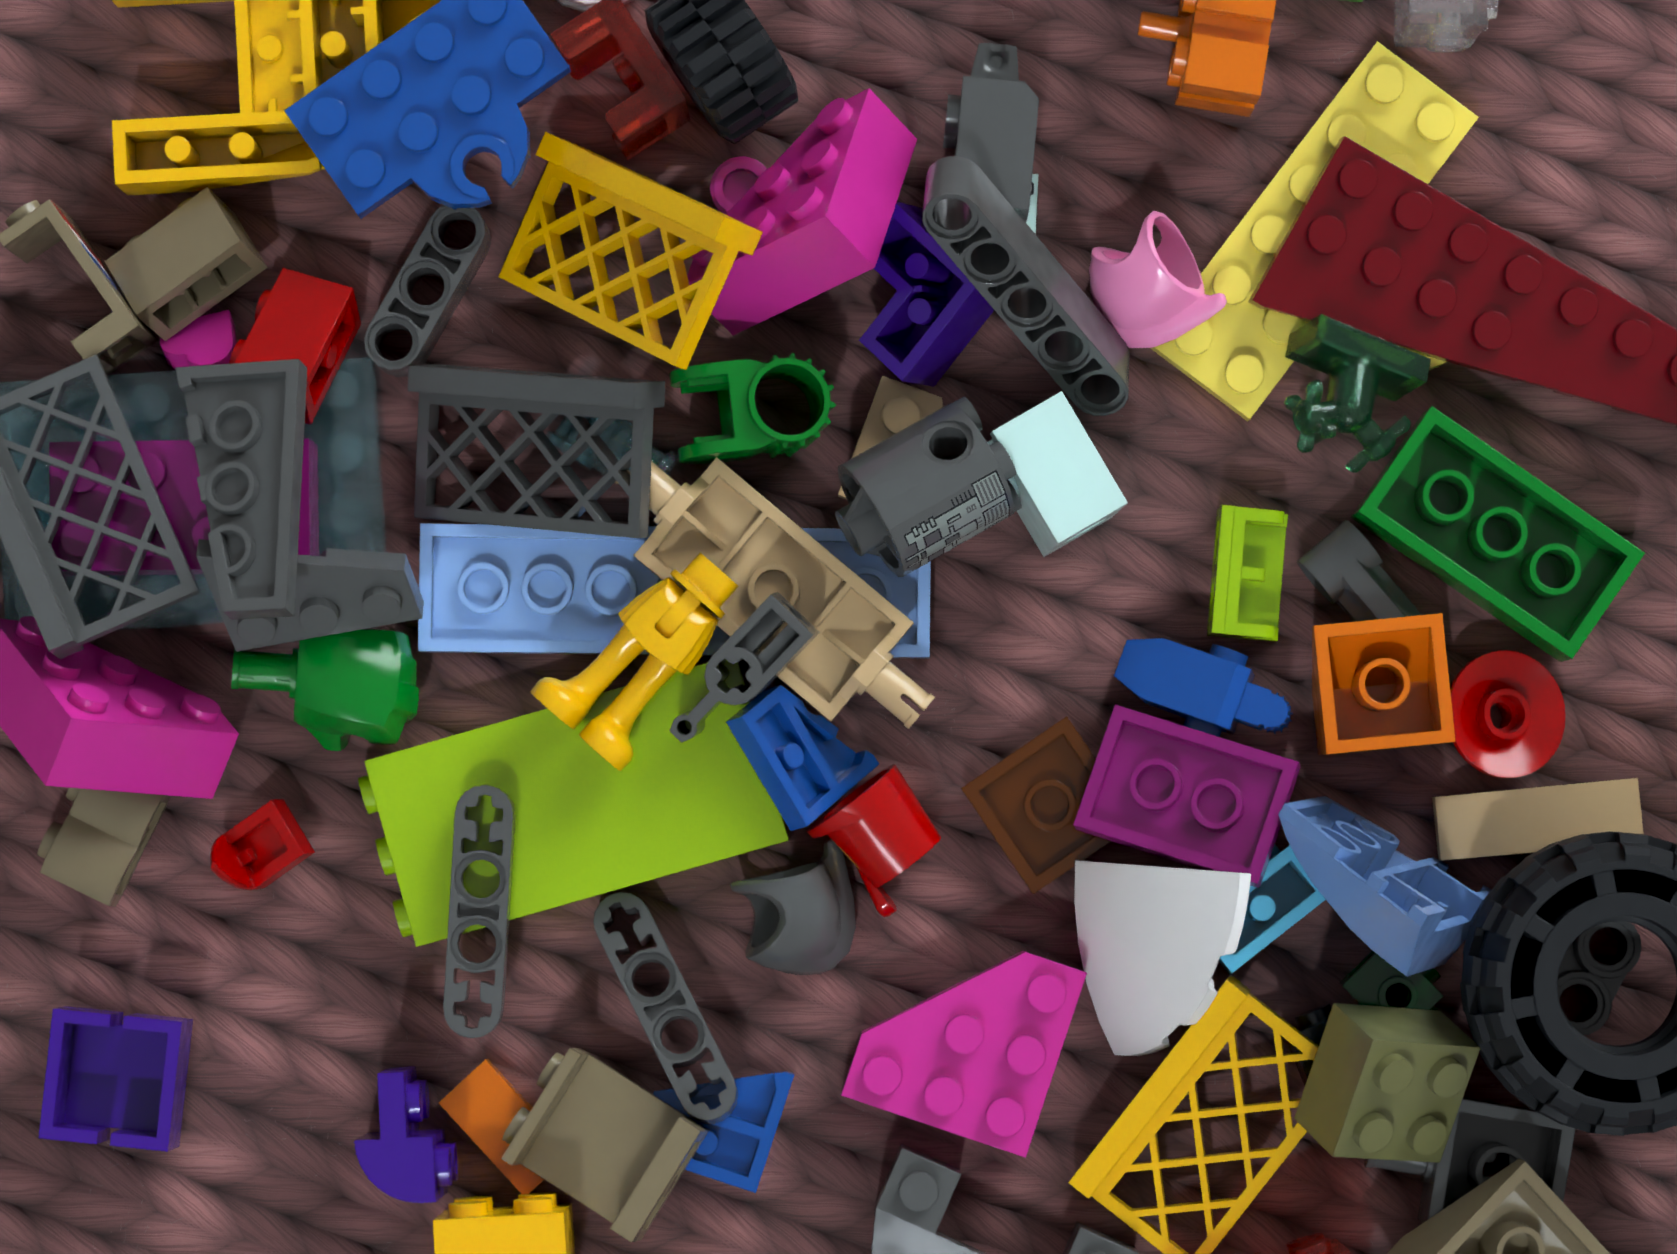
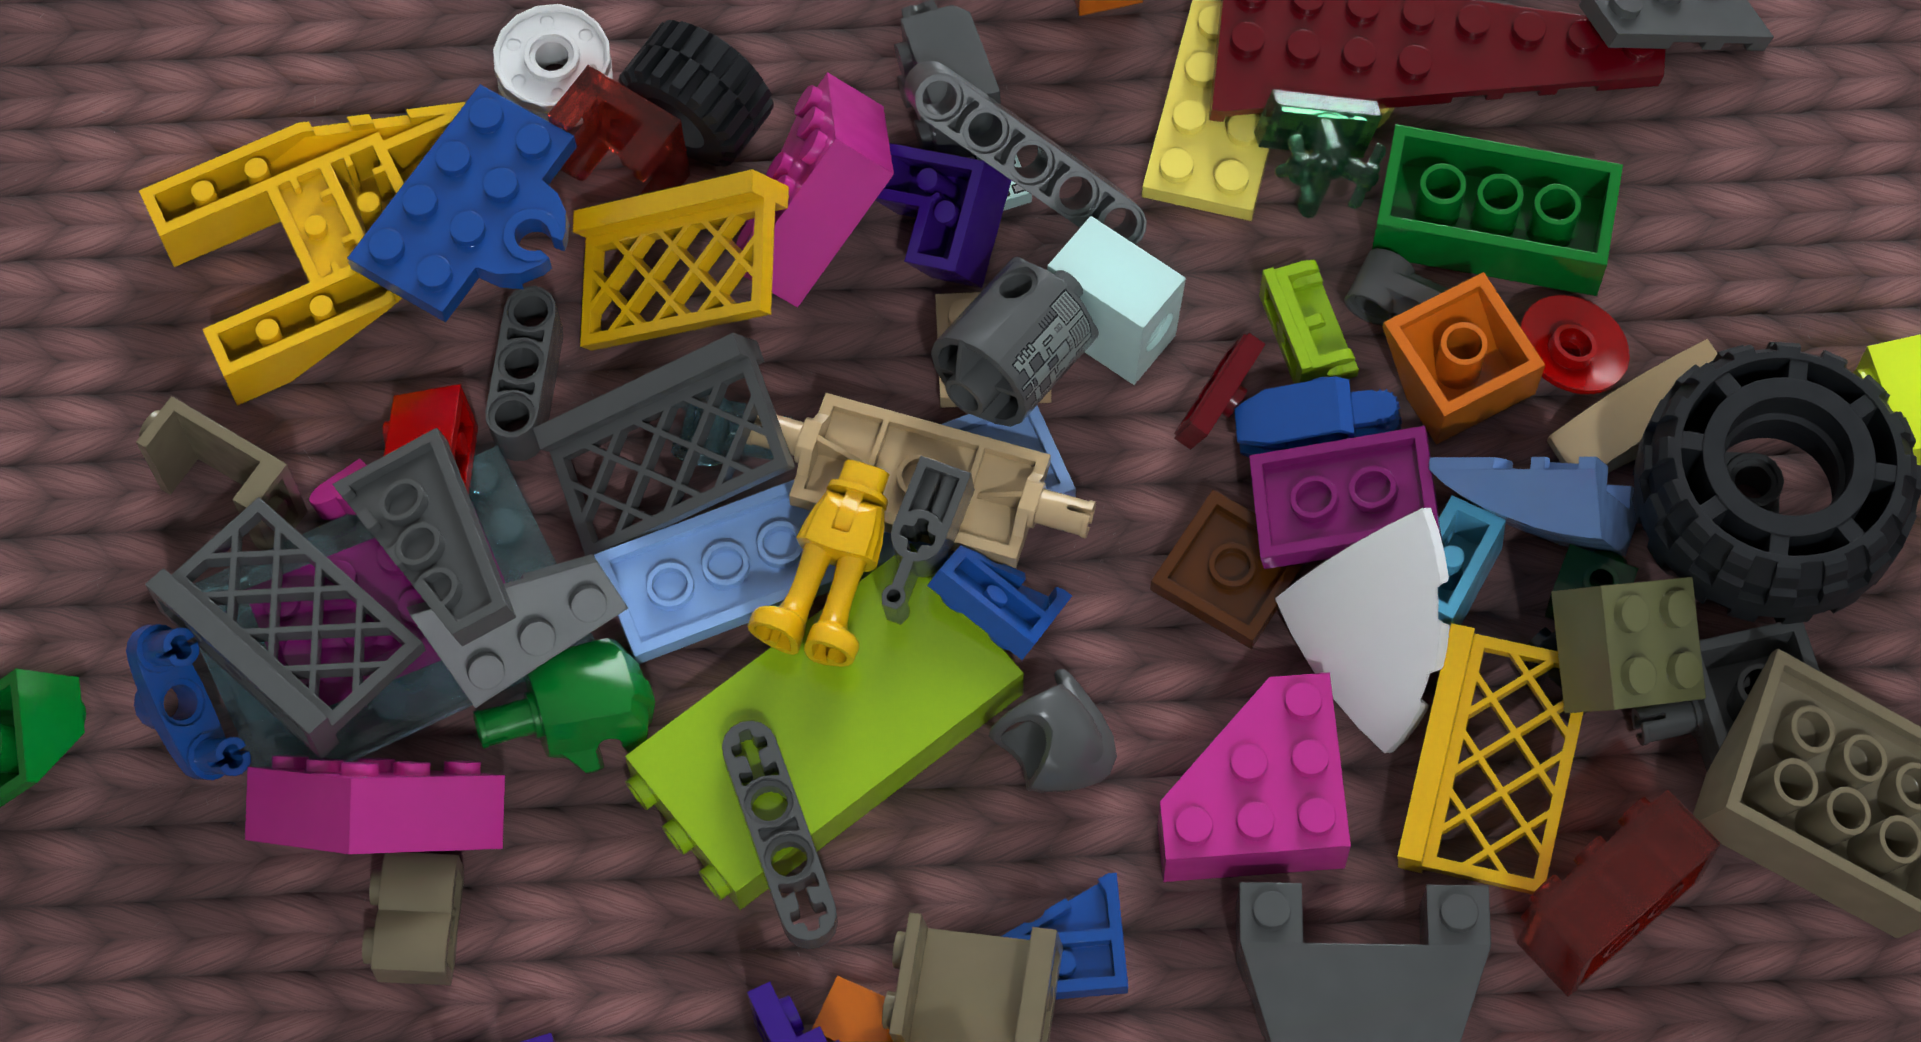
camera: 25 degrees left, 20 degrees down
dark tan brick [105,187,268,341] -> none
red plate [210,798,315,890] -> none
dark grey beam [593,892,738,1124] -> none
green piece [669,353,836,464] -> none
red hat [807,764,941,917] -> none
bright pink piece [1089,211,1227,348] -> none
none -> dark red plate [1174,333,1266,450]

